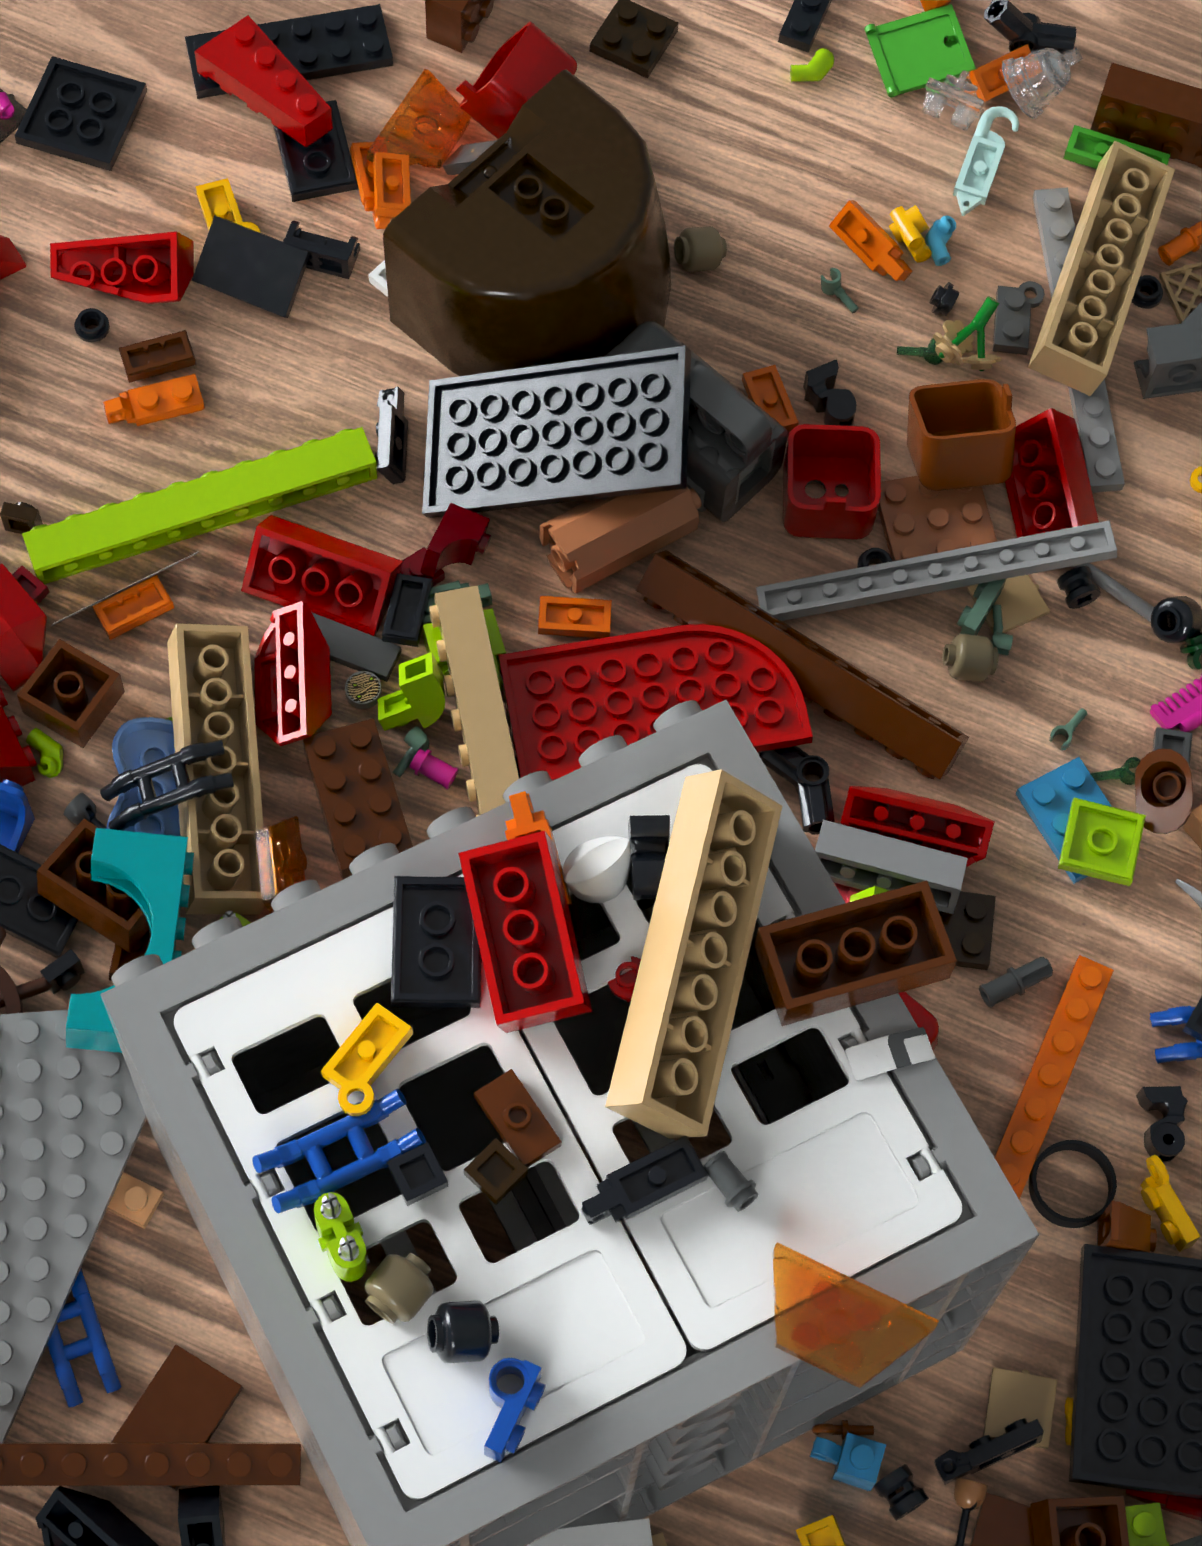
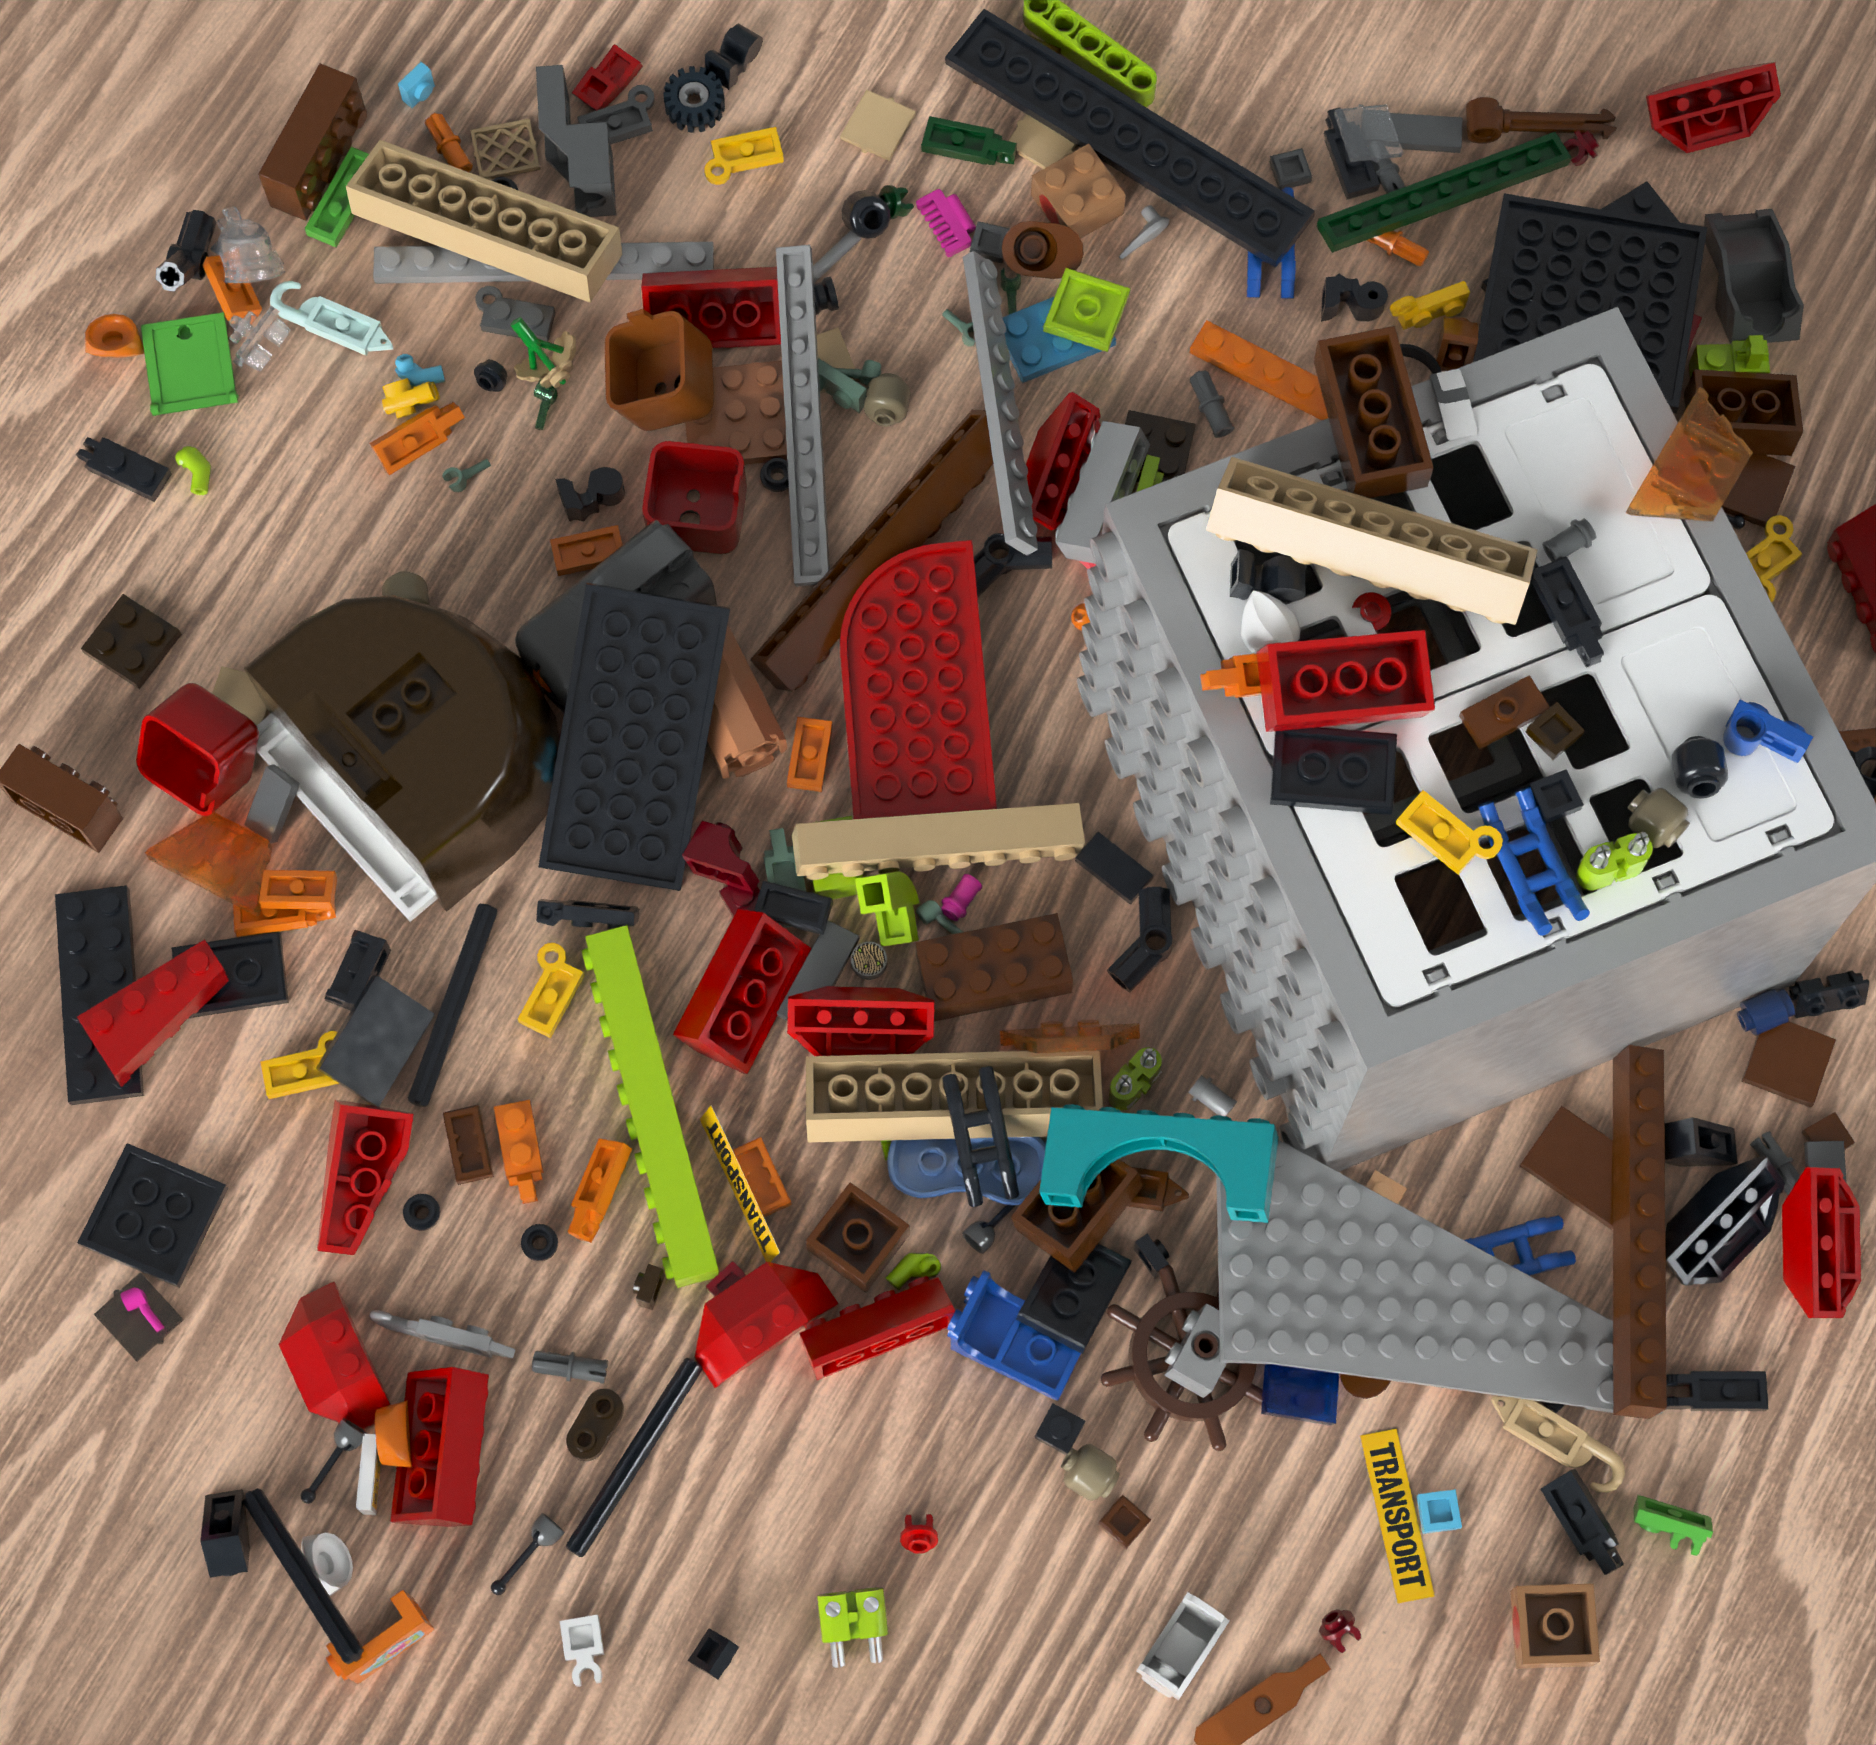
camera: 80 degrees left, 5 degrees up
none -> black axle [408,903,498,1107]
none -> yellow hinge [517,943,585,1038]
none -> black plate [521,1224,558,1261]
none -> orange hinge [568,1138,633,1243]
none -> light grey plate [963,251,1038,555]

